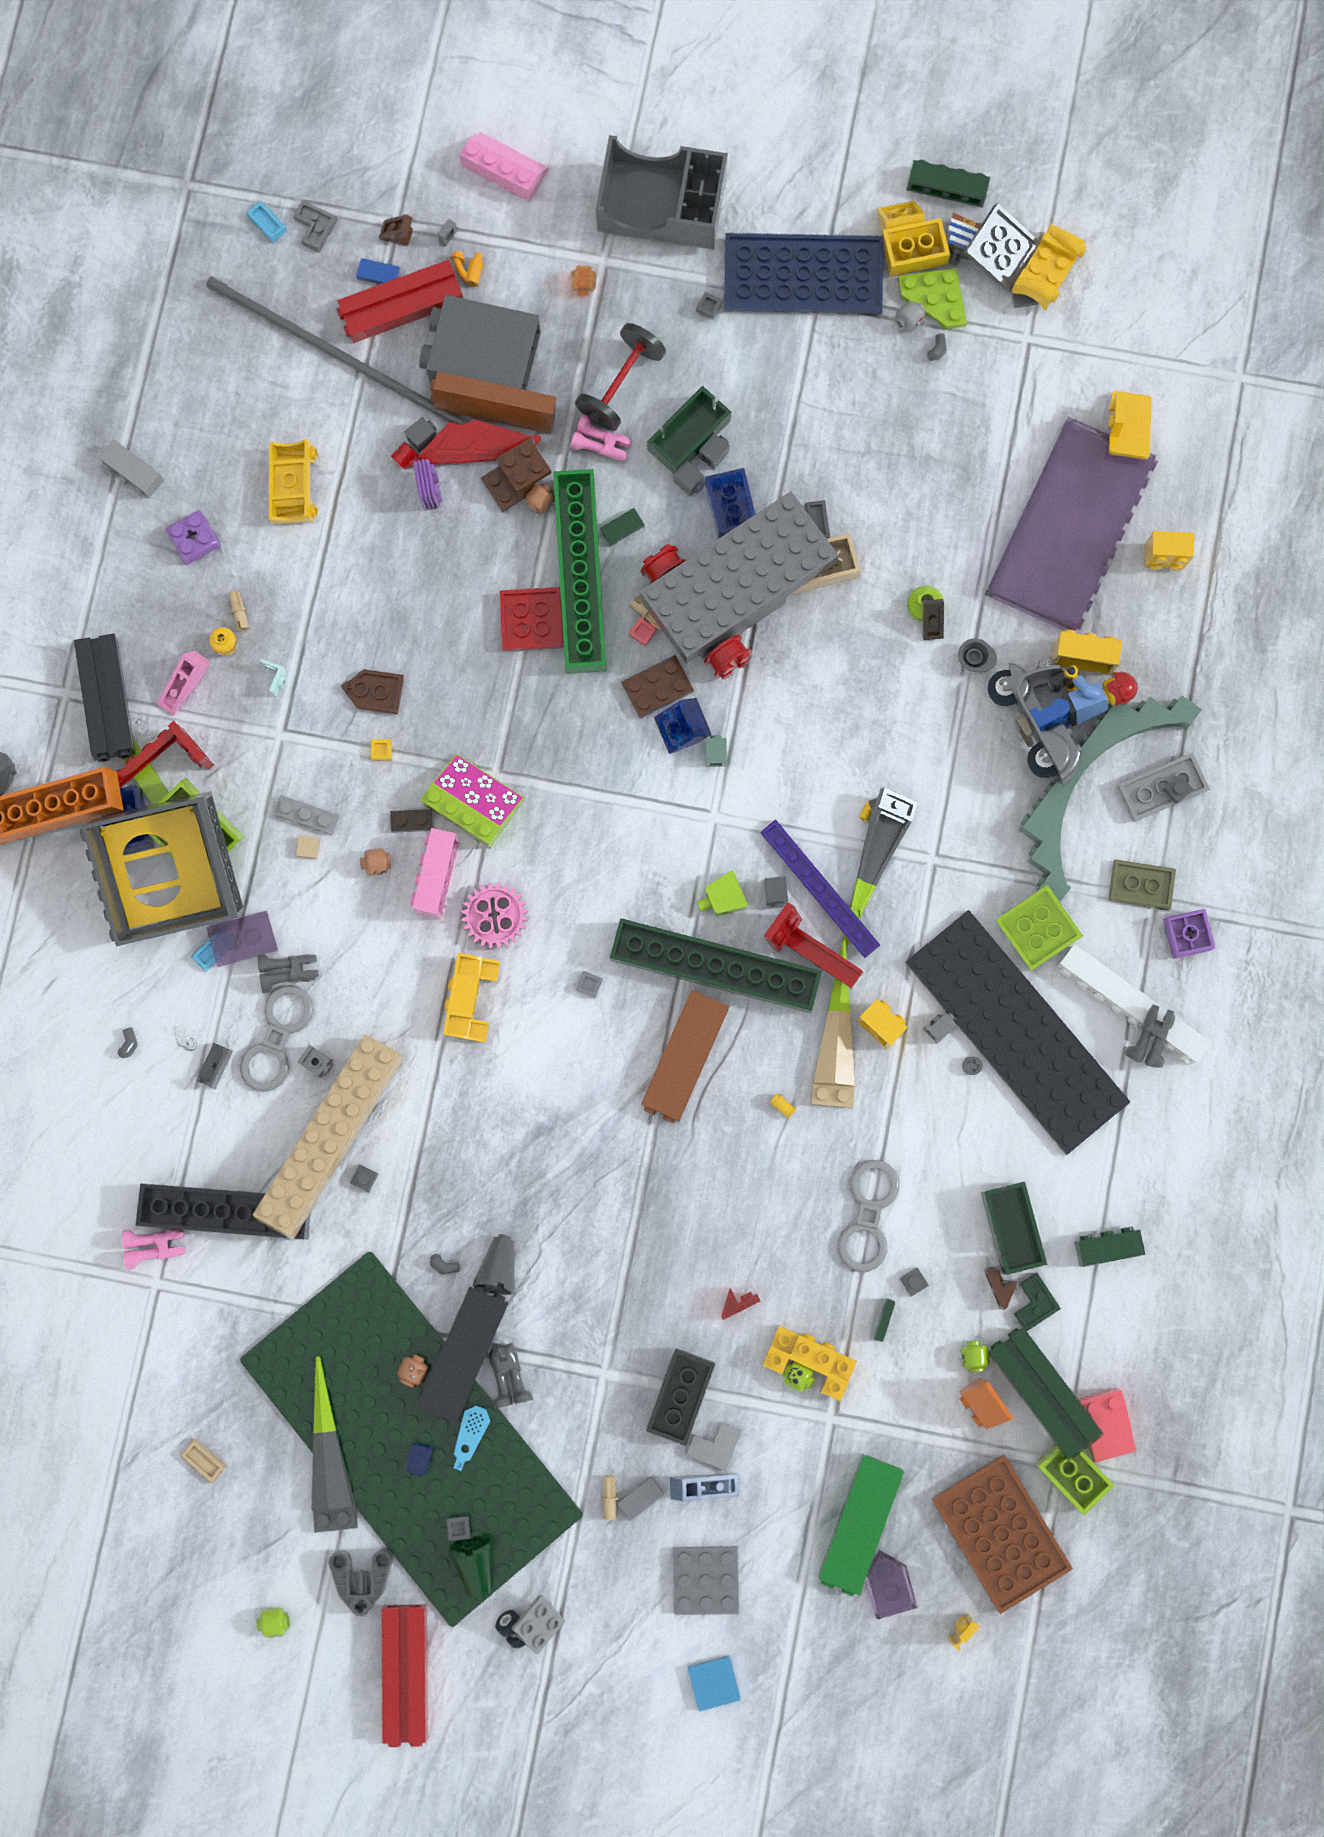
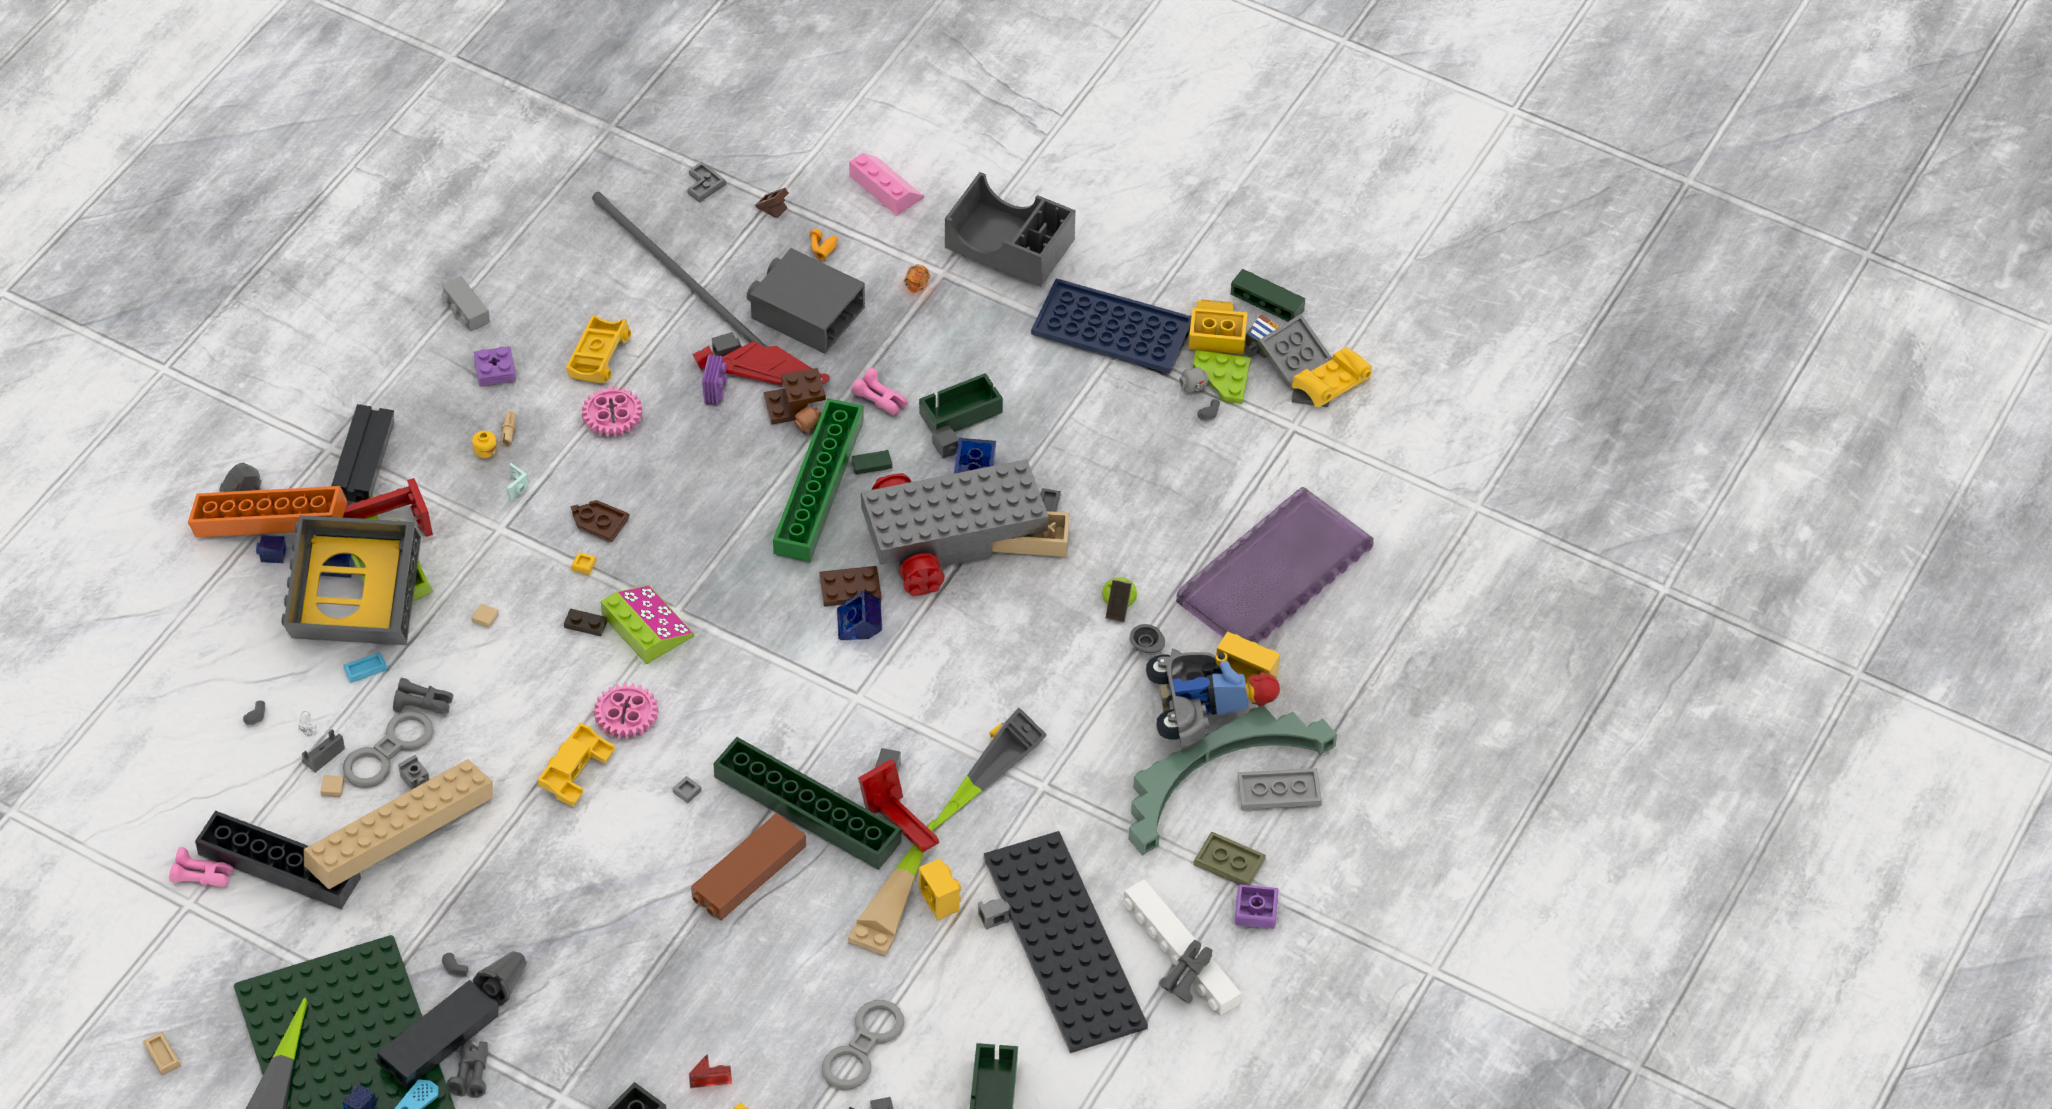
camera: 15 degrees right, 30 degrees down
bright pink slope [157,651,210,715] -> none
clear purple tile [206,911,278,967] -> none
medium azure tile [246,201,287,243] -> none
light grey plate [274,795,339,835] -> none
red brick [336,259,464,343] -> none
dark grey plate [350,1164,379,1193] -> none
blue tile [356,258,400,284] -> none
nougat head [360,848,391,876] -> none
nougat head [397,1354,429,1388] -> none
bright pink brick [410,828,460,920] -> none
dark orange brick [430,371,556,434] -> none
flat silver tile [437,219,457,247] -> none
red plate [499,587,563,651] -> none
pearl dark grey piece [575,323,666,431] -> none
tan axle [629,596,661,629] -> none
coral tile [629,617,657,646] -> none
dark grey plate [696,292,723,320] -> none
lime torso [696,870,748,916] -> none
dark grey brick [699,433,730,470] -> none
sand green brick [706,735,727,767] -> none
dark purple tile [760,819,881,958] -> none
yellow pin [769,1093,797,1118] -> none
dark grey bush [962,1057,982,1075] -> none
lime plate [996,884,1083,971] -> none
yellow bracket [1108,391,1152,459] -> none
yellow brick [1144,531,1194,571] -> none
dark grey plate [1163,774,1194,804] -> none
none -> clear blue brick [256,535,287,563]
none -> tan tile [320,775,344,797]
none -> bright pink gear [582,386,643,438]

